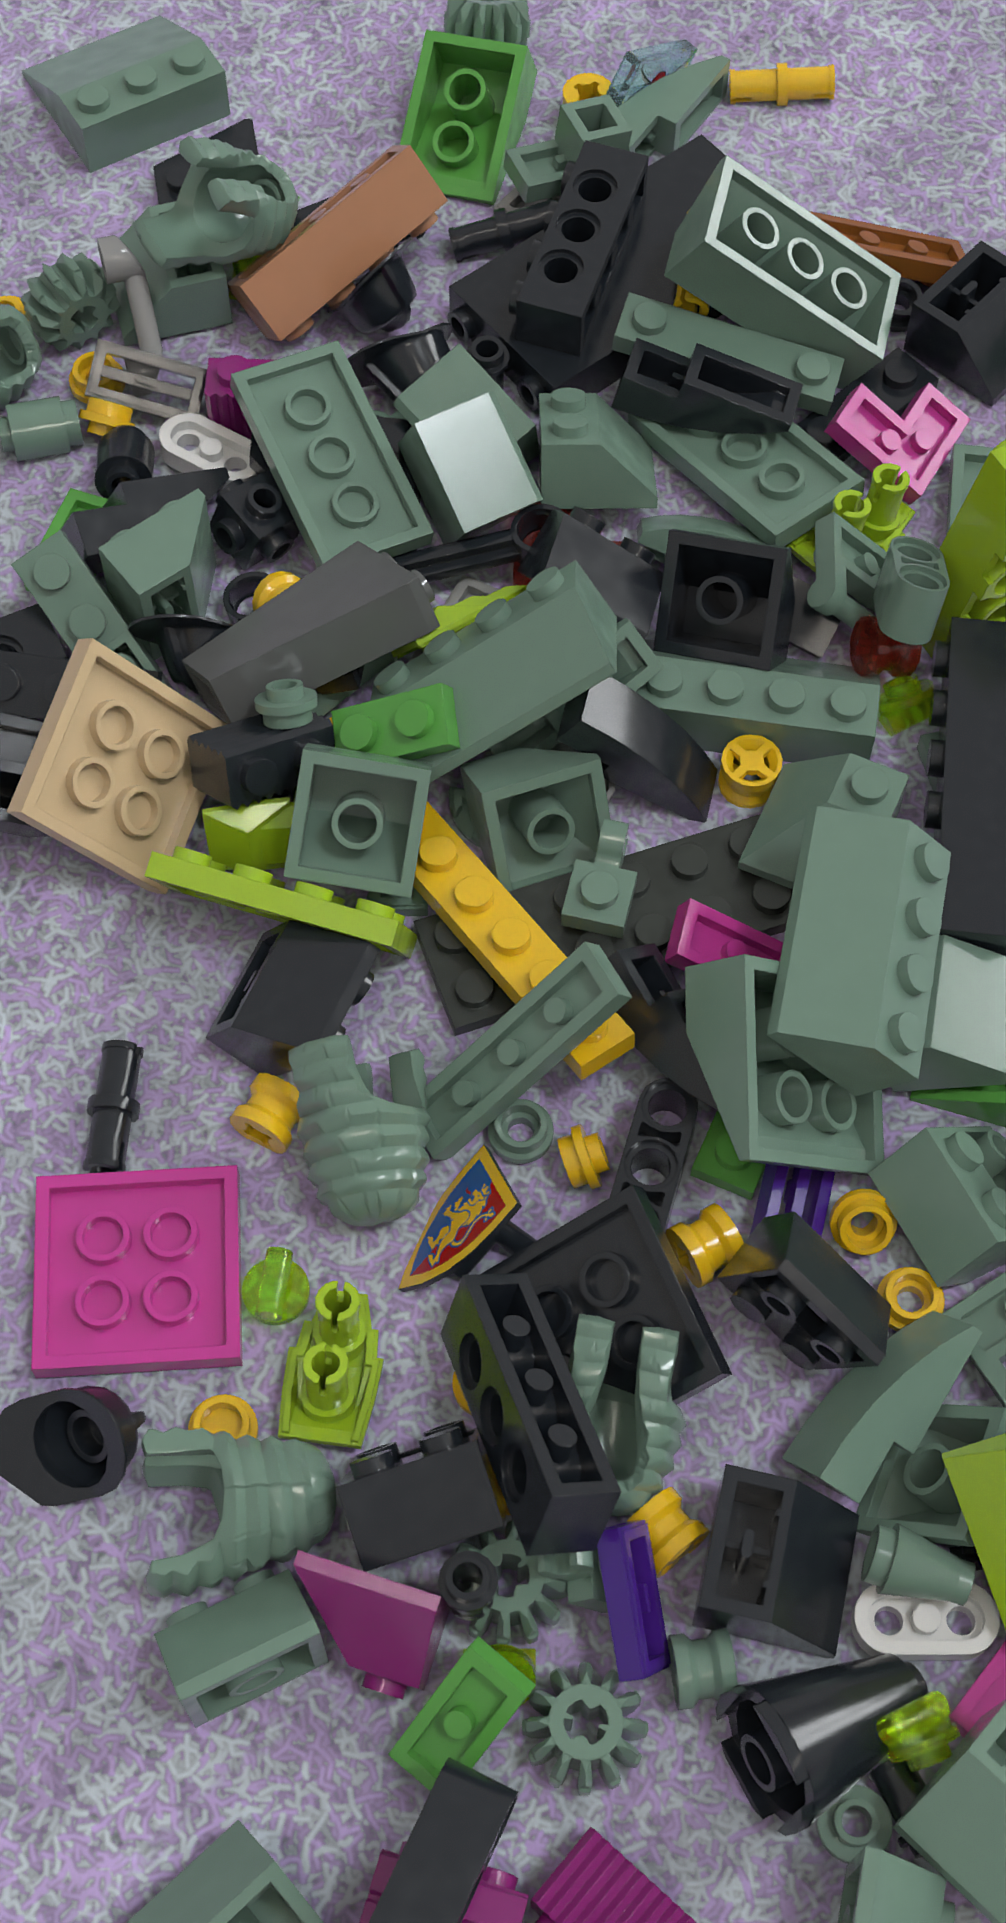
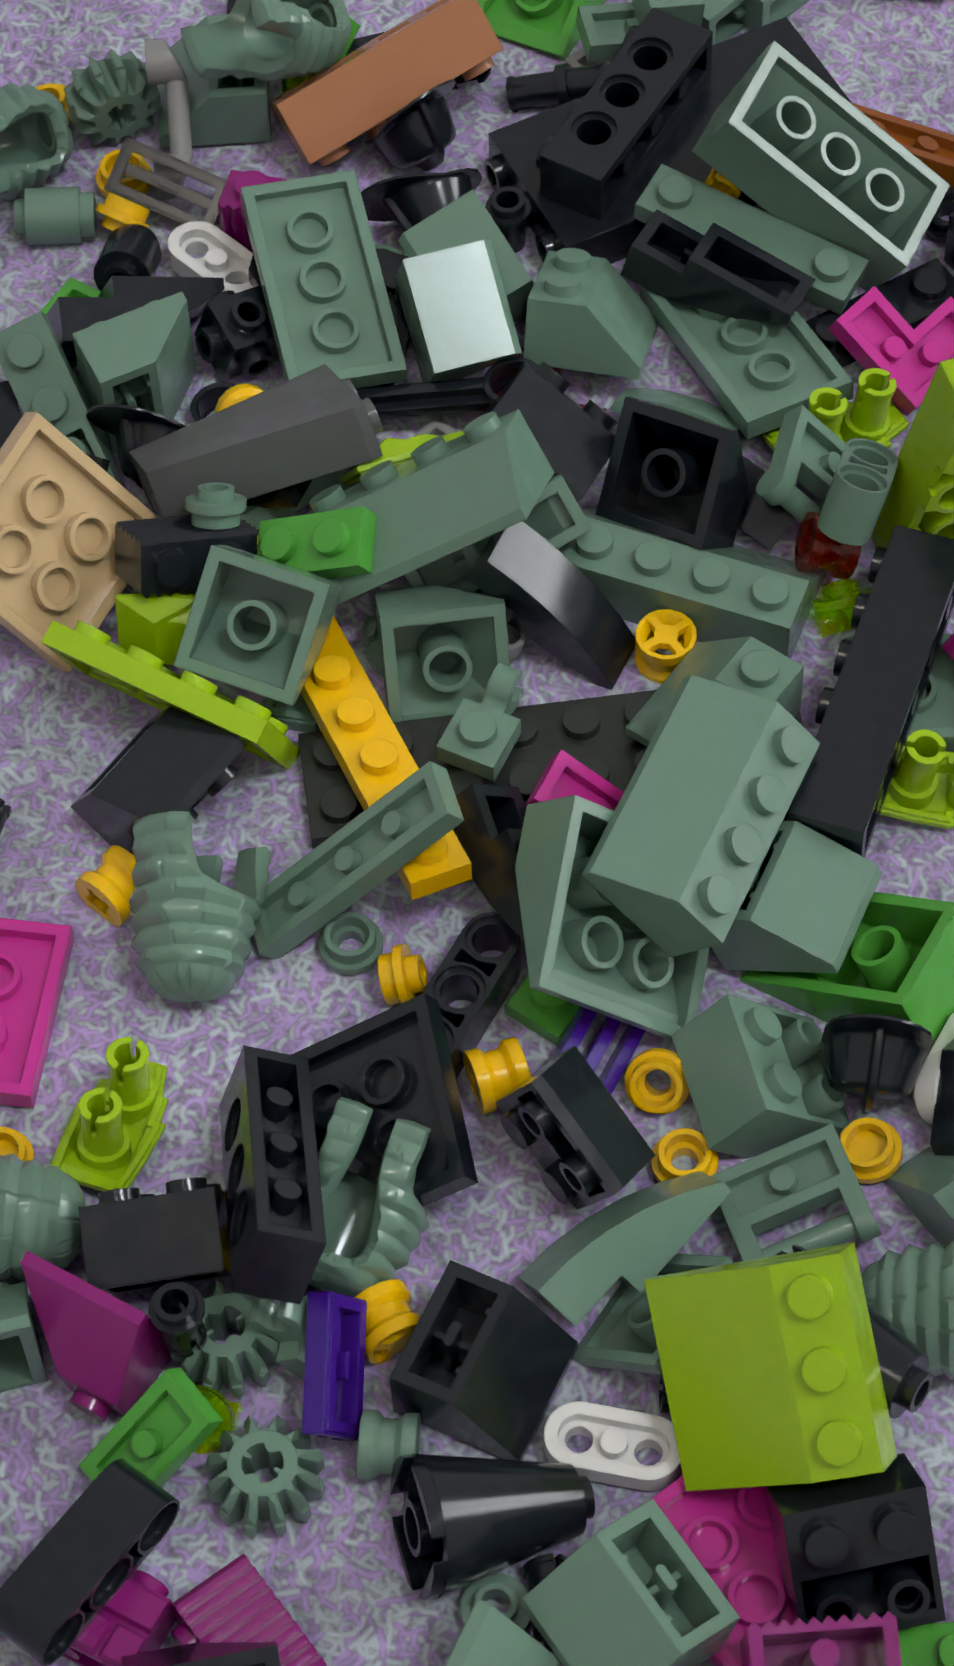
camera: 15 degrees right, 5 degrees down
clear neon green plate [242,1247,310,1325] -> none
shield [399,1145,536,1292] -> none
sand green cone [861,1523,976,1606] -> none
clear neon green plate [876,1691,961,1771] -> none

